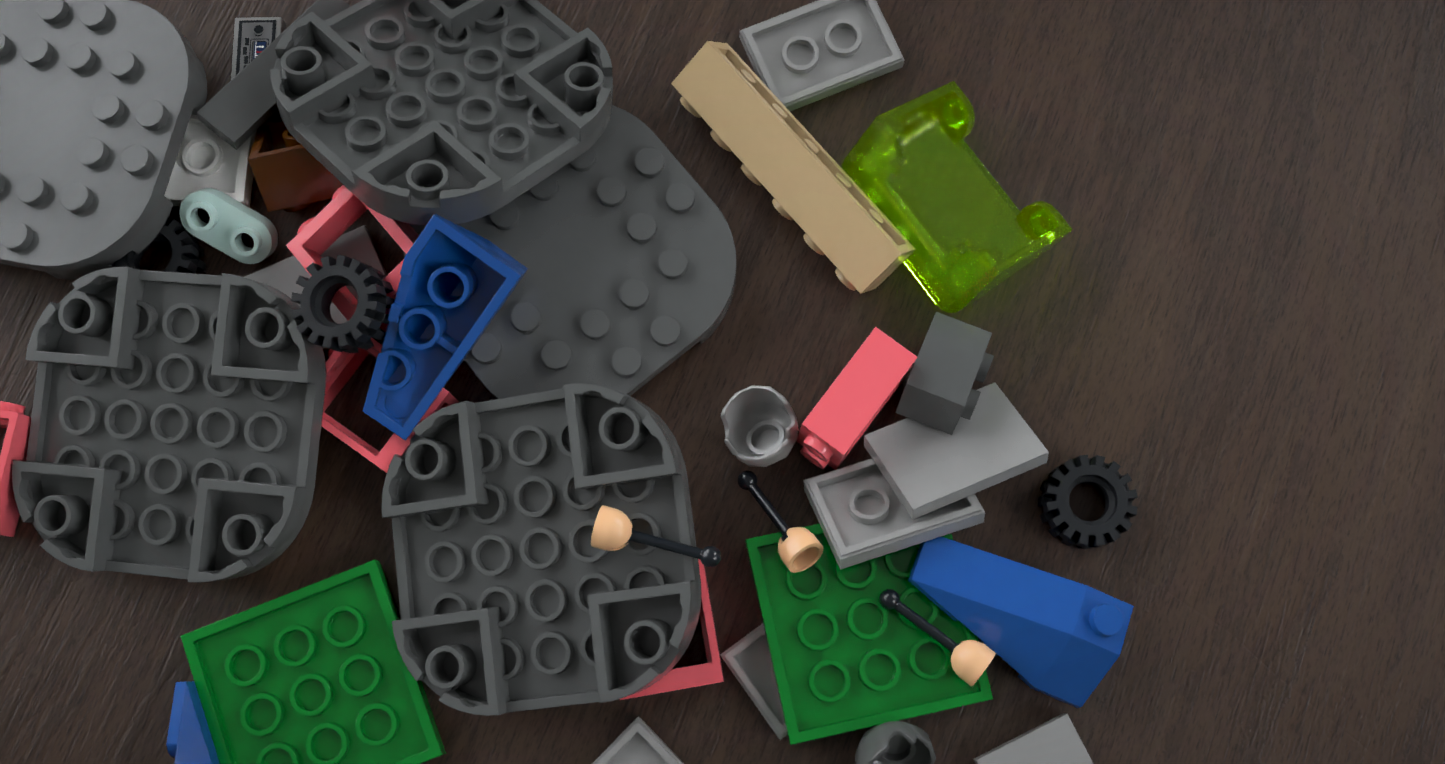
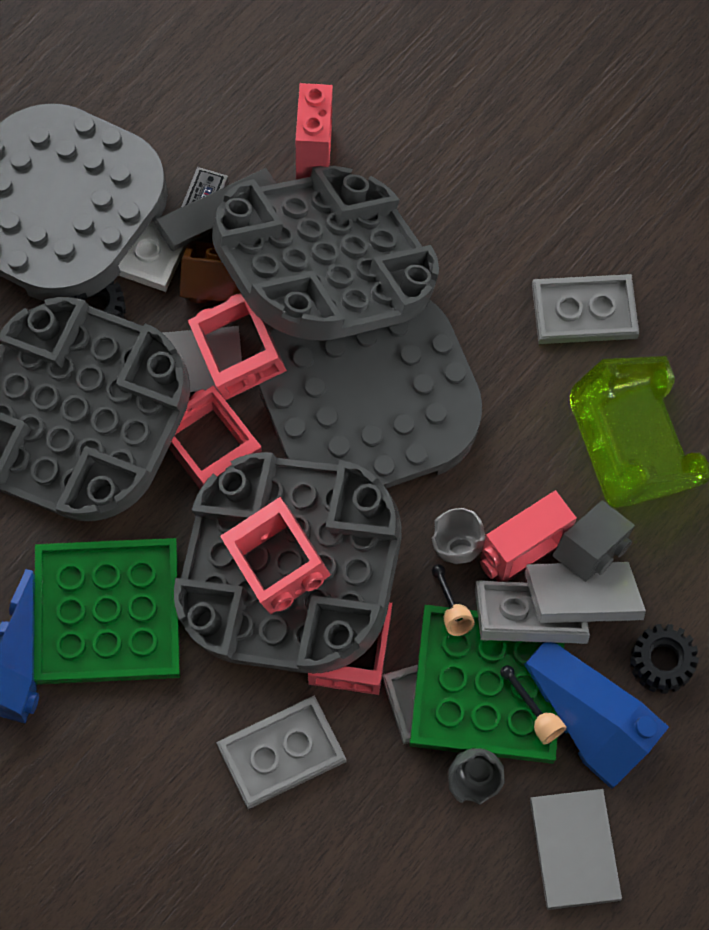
camera: 15 degrees right, 10 degrees down
light aqua plate [179,188,278,264] -> none
black tyre [291,255,395,353] -> none
blue wedge [362,214,528,441] -> none
hinge [591,505,721,568] -> none
tan brick [671,41,916,294] -> none
none -> coral window [220,497,331,614]

